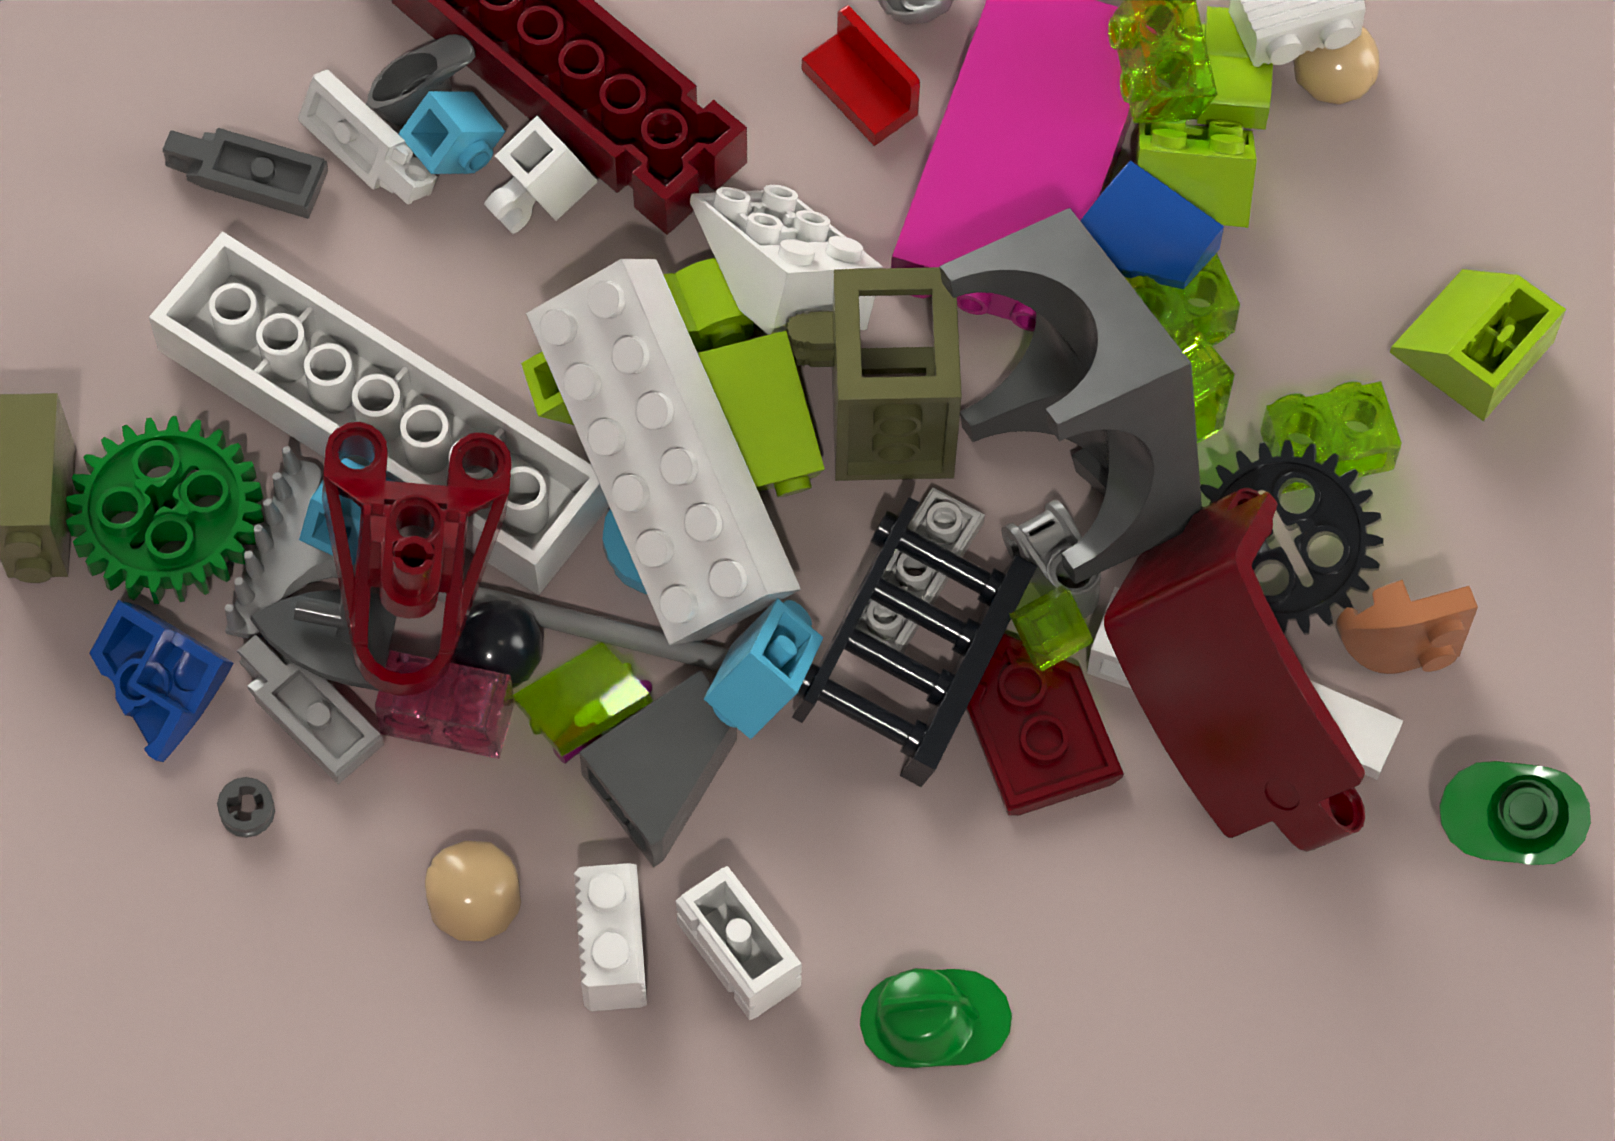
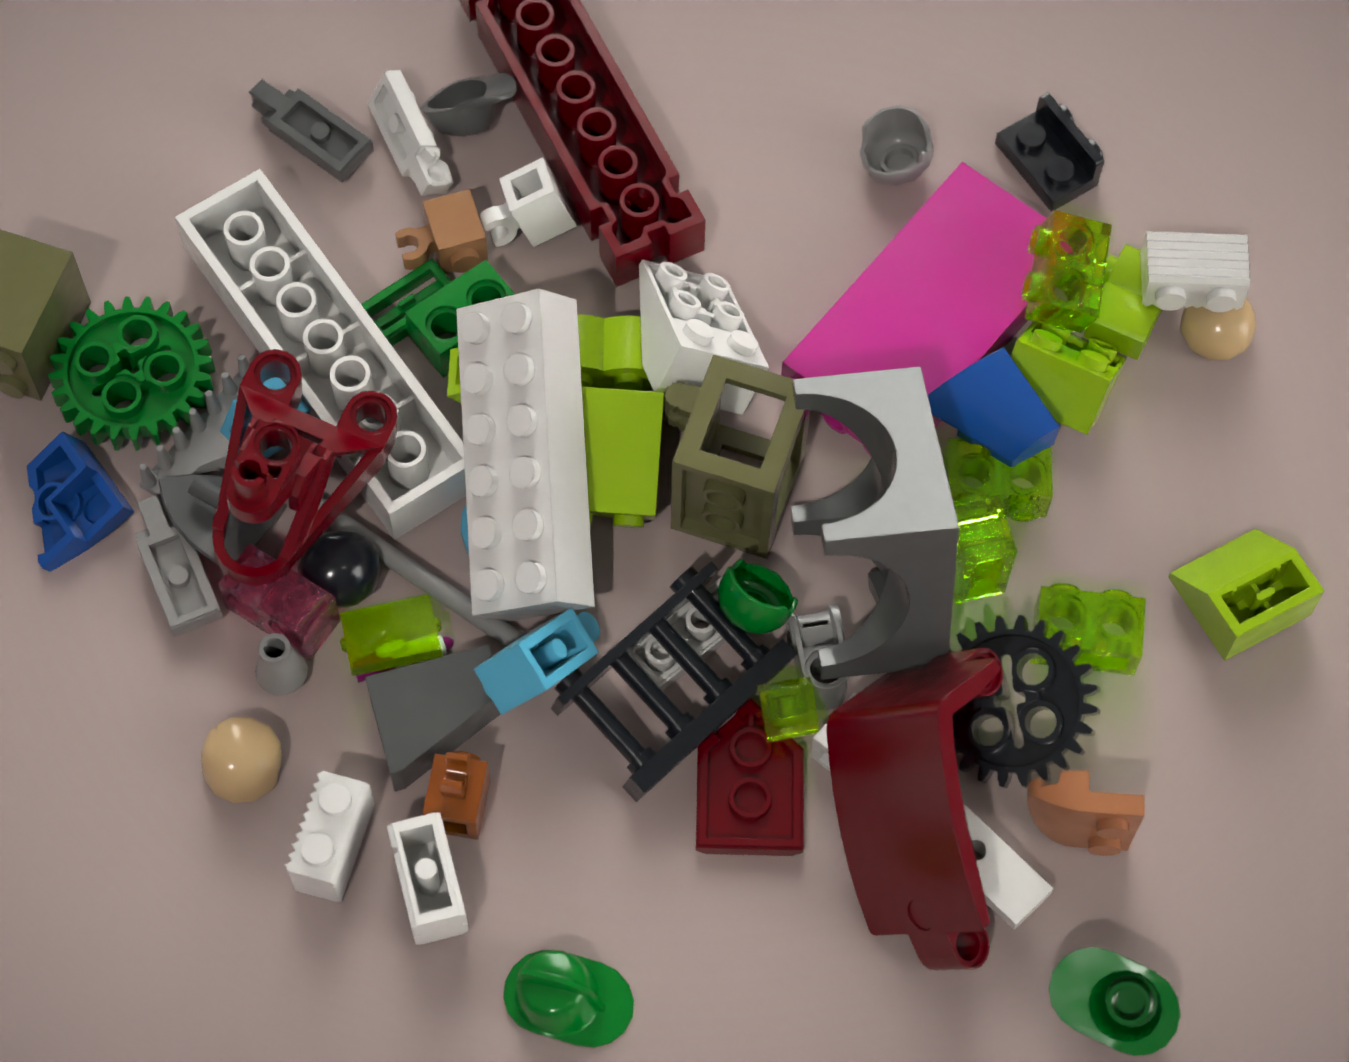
camera: 20 degrees right, 0 degrees up
dark grey bush [217,777,275,838] -> none
medium azure brick [398,91,506,174] -> none
red panel [802,5,920,146] -> none
none -> light grey cone [255,633,308,695]
none -> green tile [361,258,452,346]
none -> medium nougat brick [395,189,488,274]
none -> green brick [405,259,515,378]
none -> dark orange brick [422,751,490,840]
none -> green hair [718,559,798,634]

